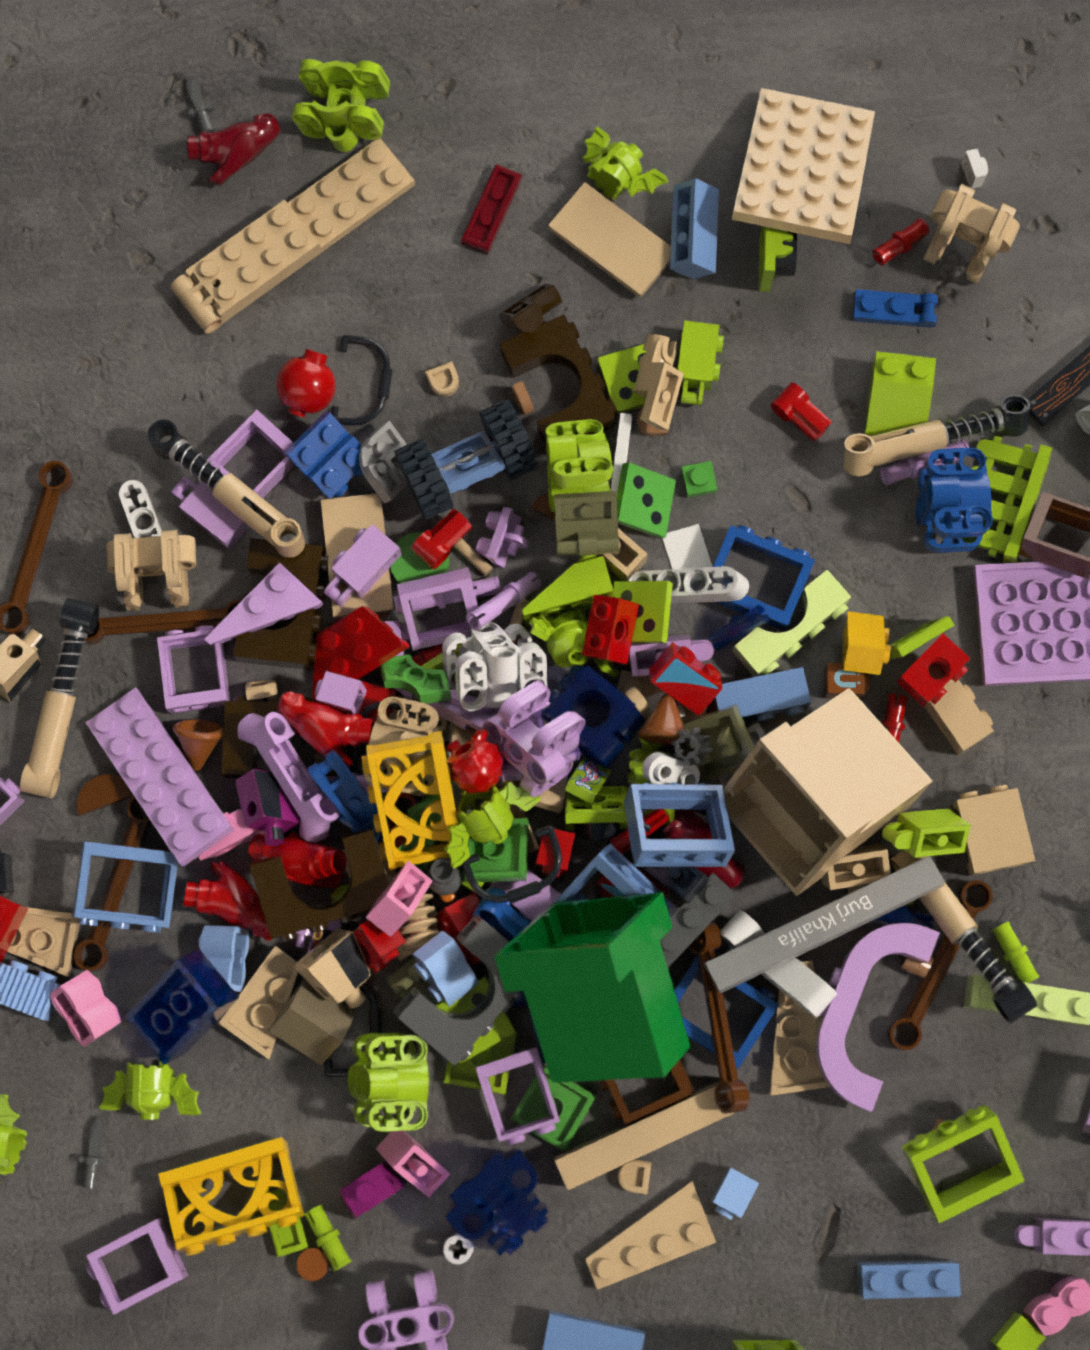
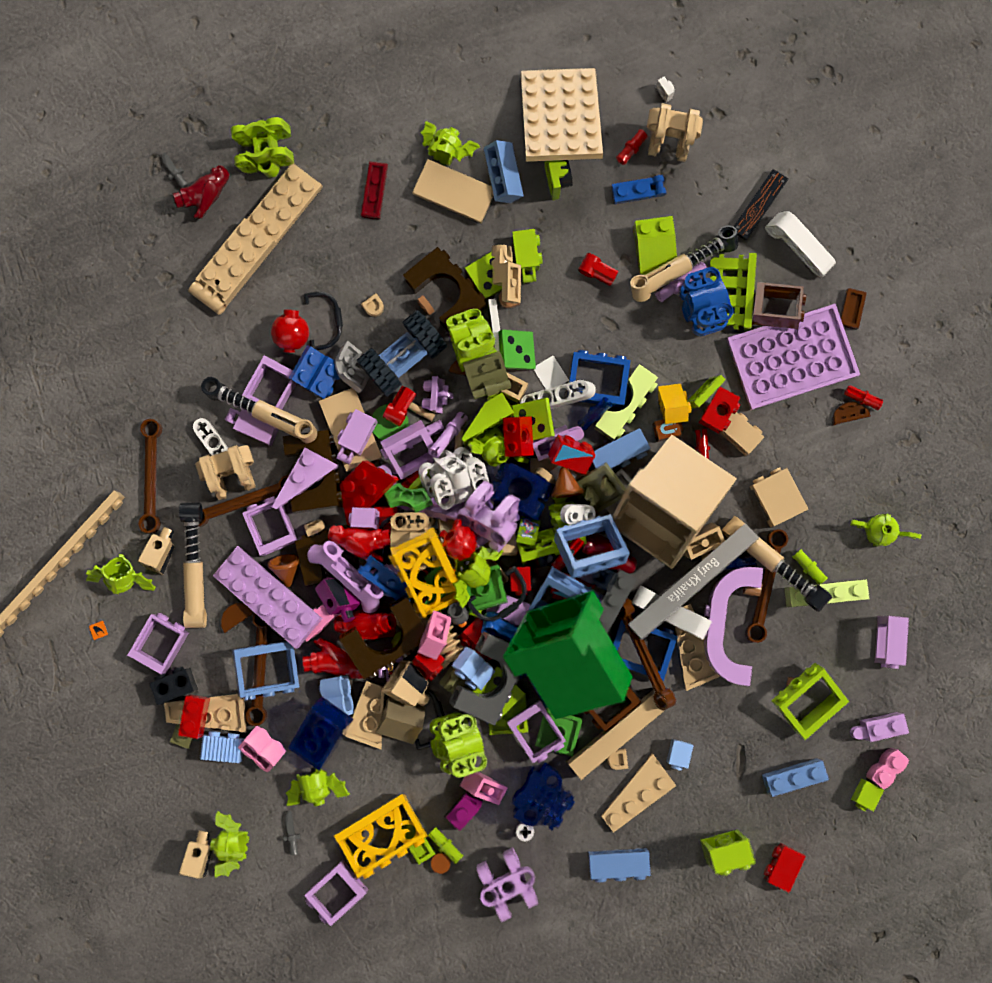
camera: 15 degrees left, 5 degrees up
dark brown brick [499,284,562,332] -> none
dark grey gear [671,727,713,766] -> none
bright green plate [681,461,717,498] -> none
lime brick [882,808,971,858] -> none

